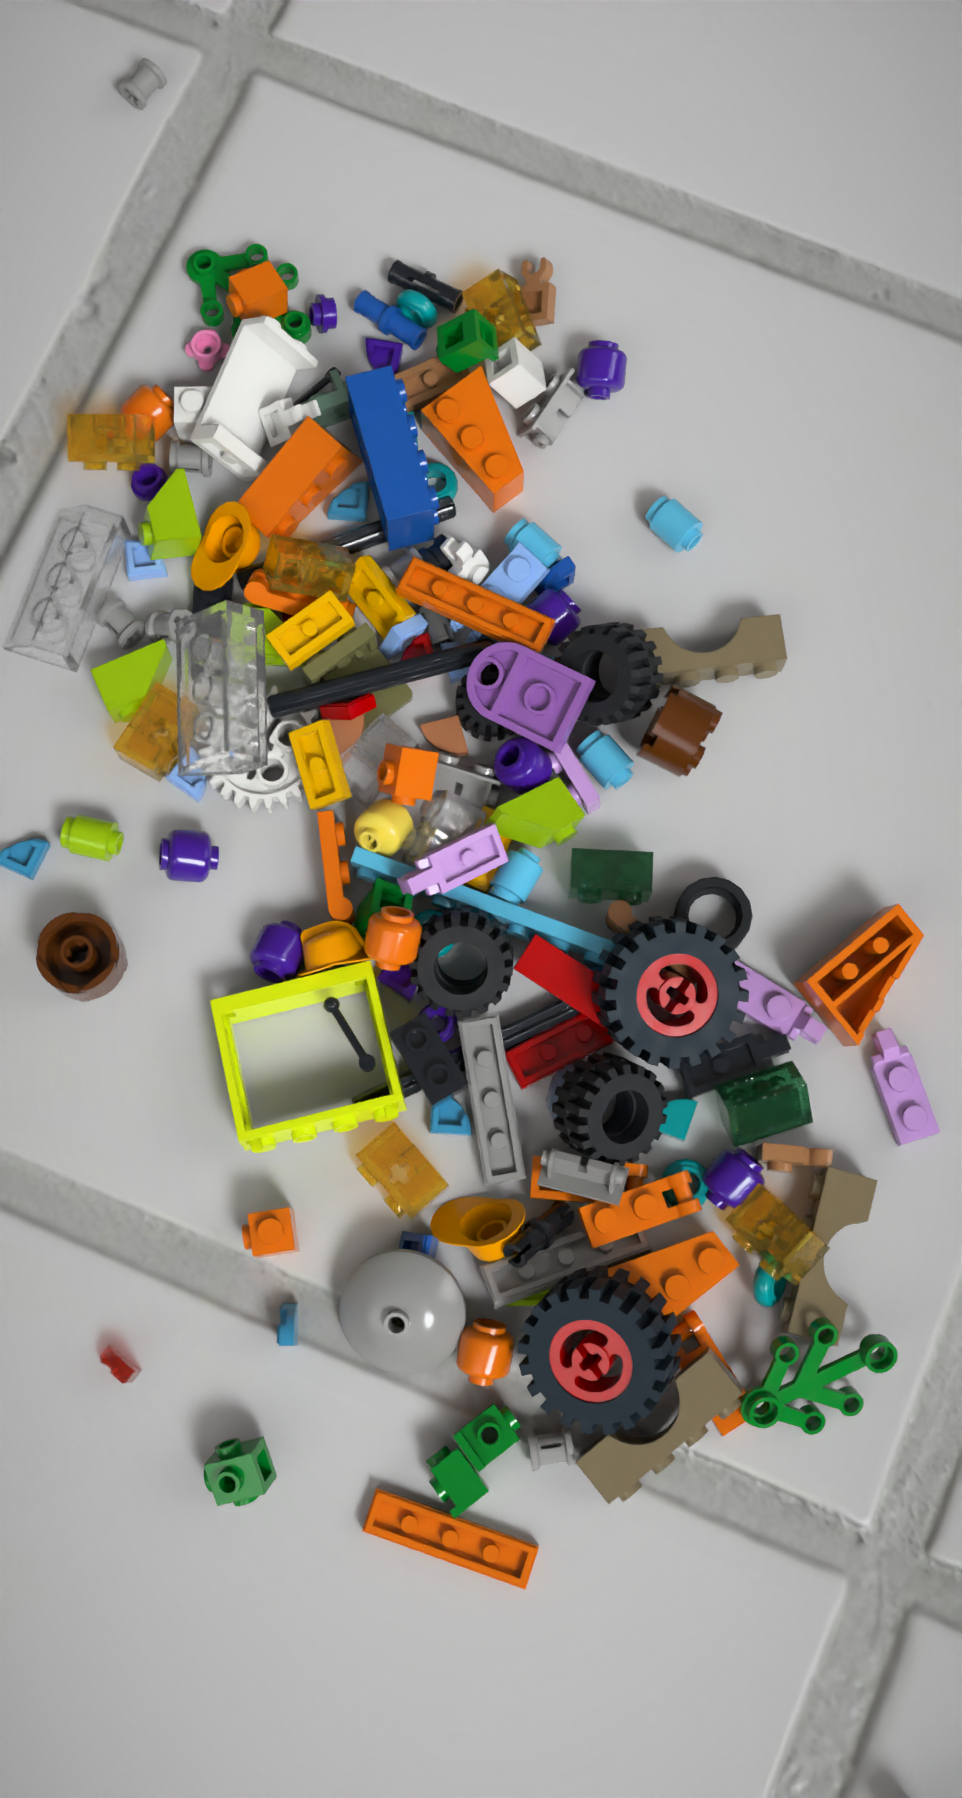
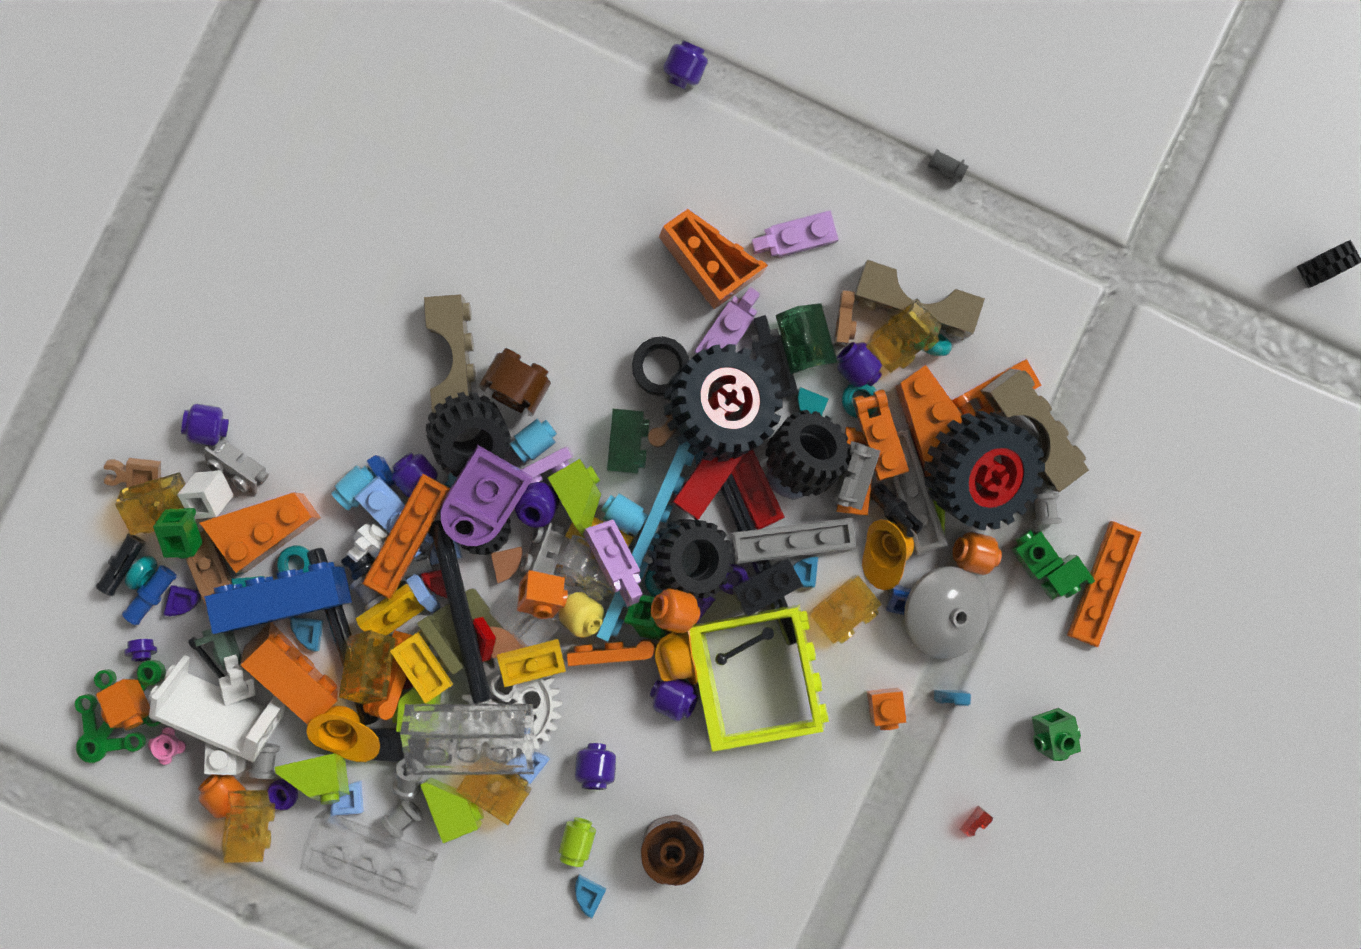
camera: 85 degrees left, 10 degrees up
medium azure brick [645,496,703,553] -> none
green plant [739,1317,898,1435] -> none

